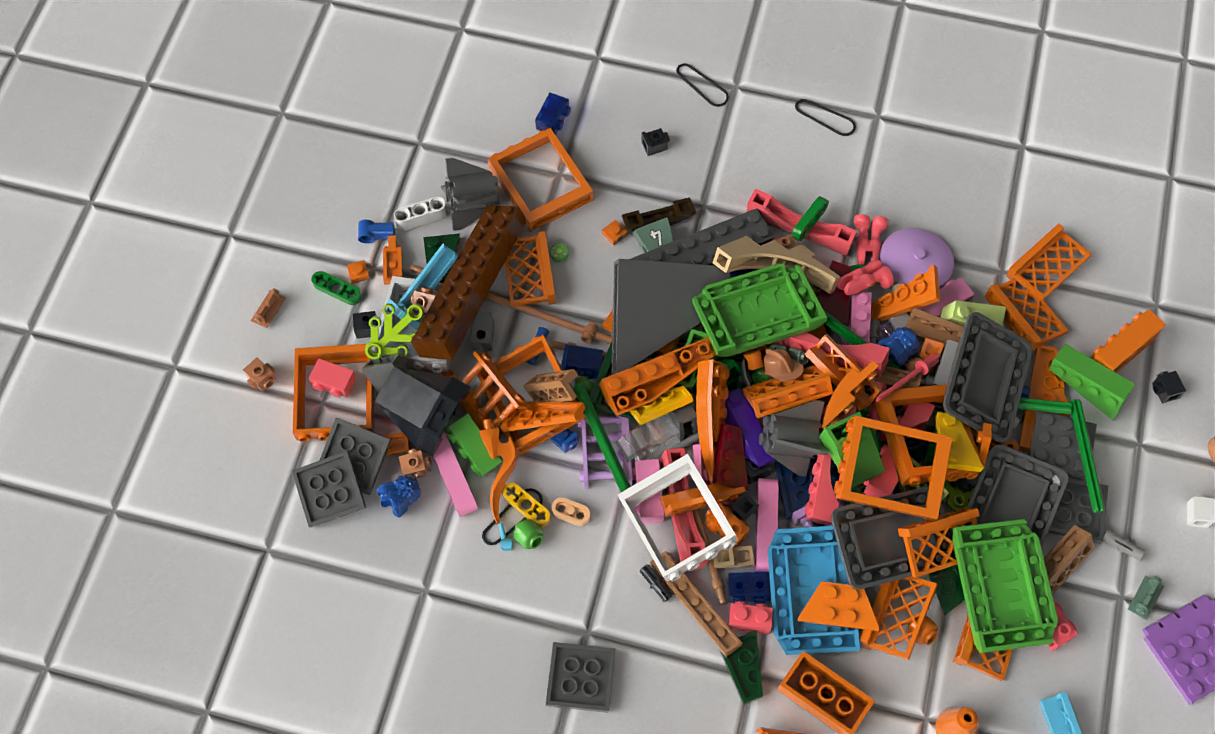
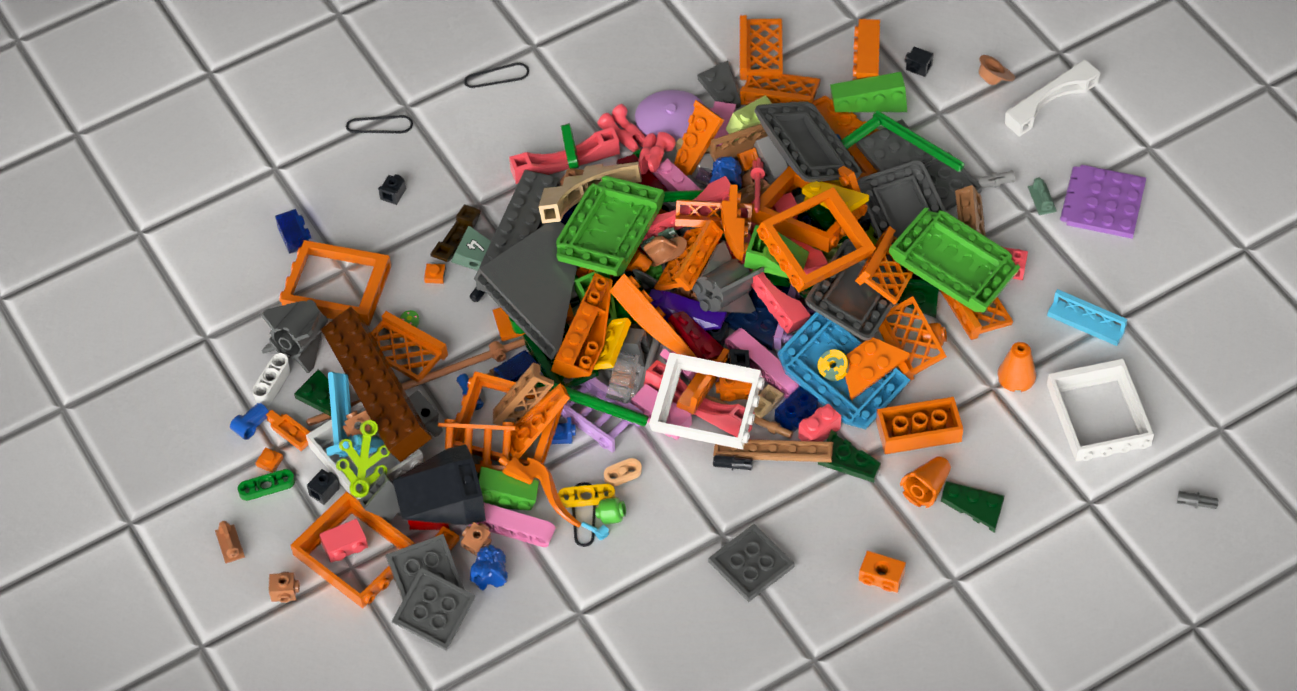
camera: 45 degrees left, 10 degrees down
none -> dark grey wing [697,60,741,109]
none -> yellow piece [818,349,849,381]

